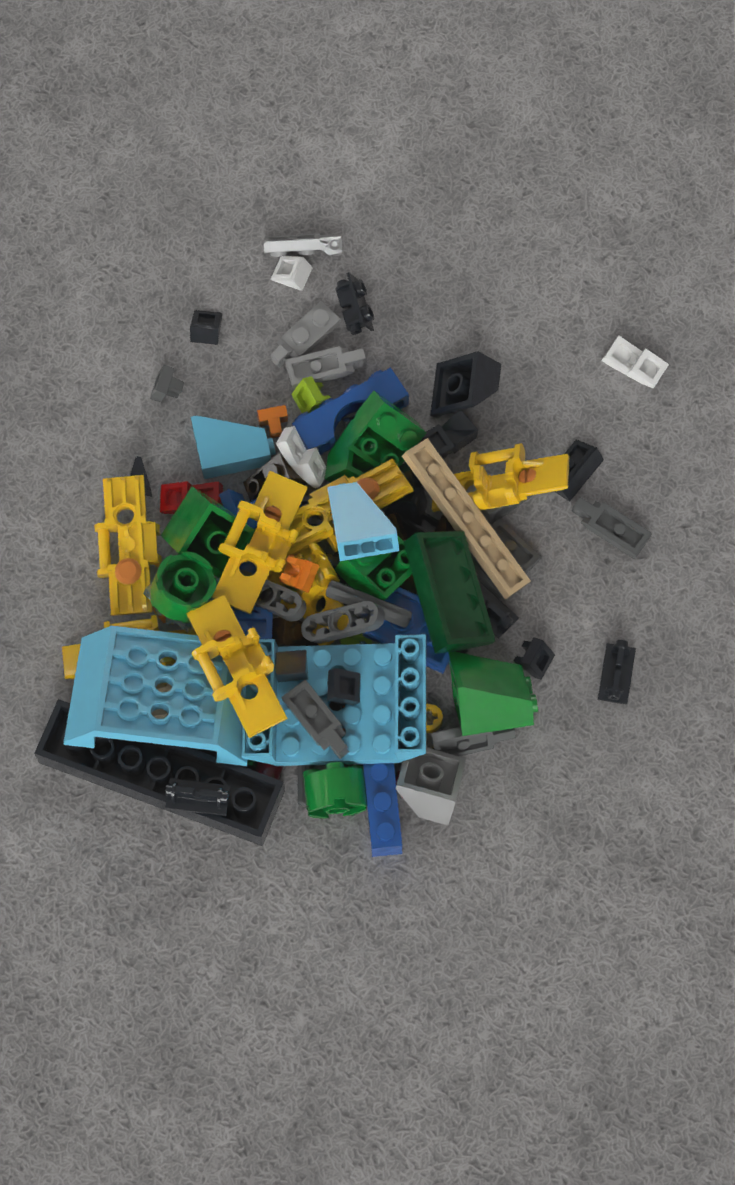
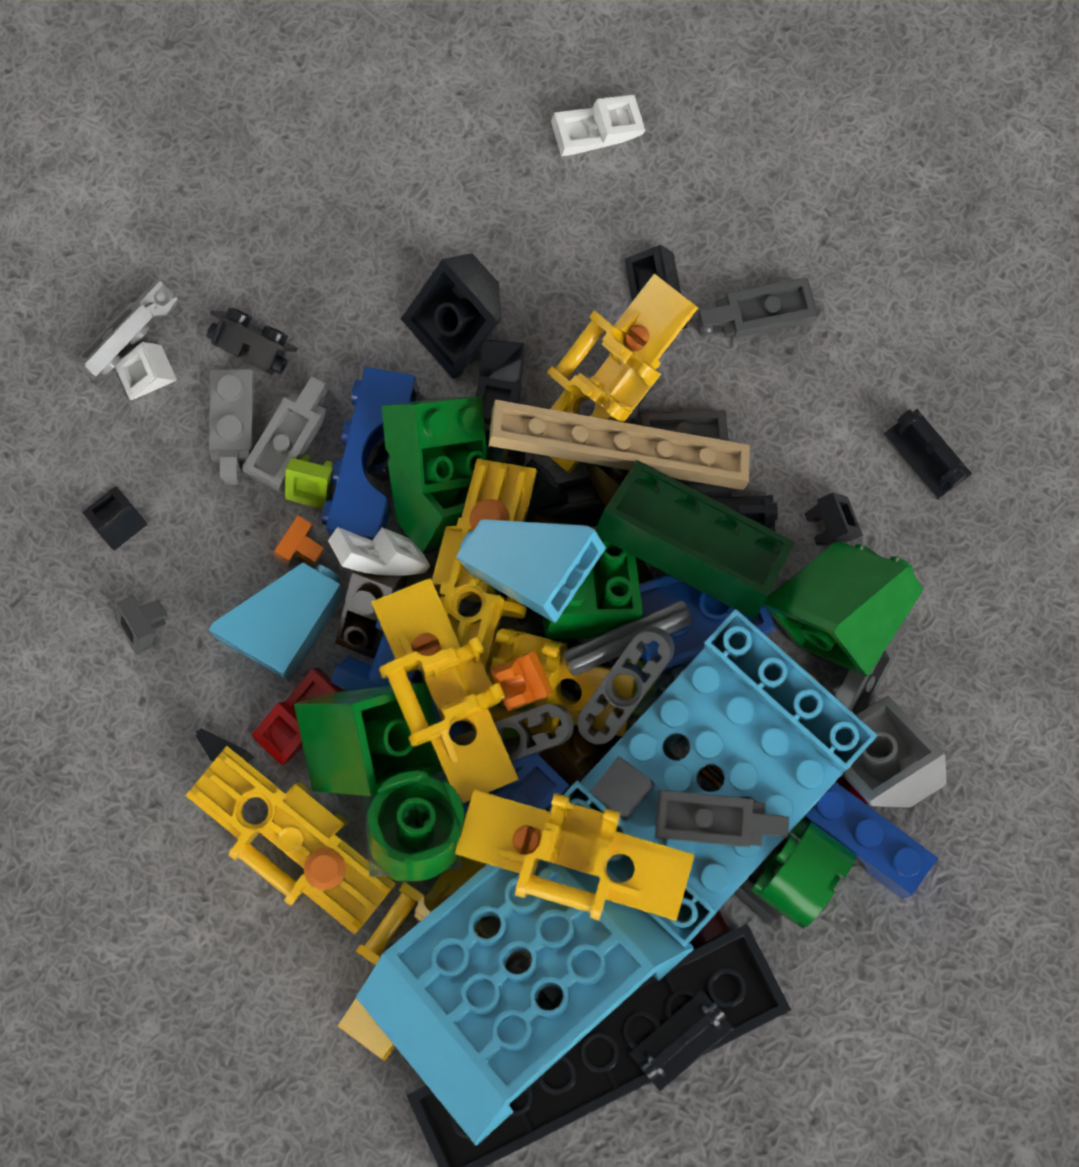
camera: 45 degrees left, 5 degrees up
black tile [327,668,360,705] -> none

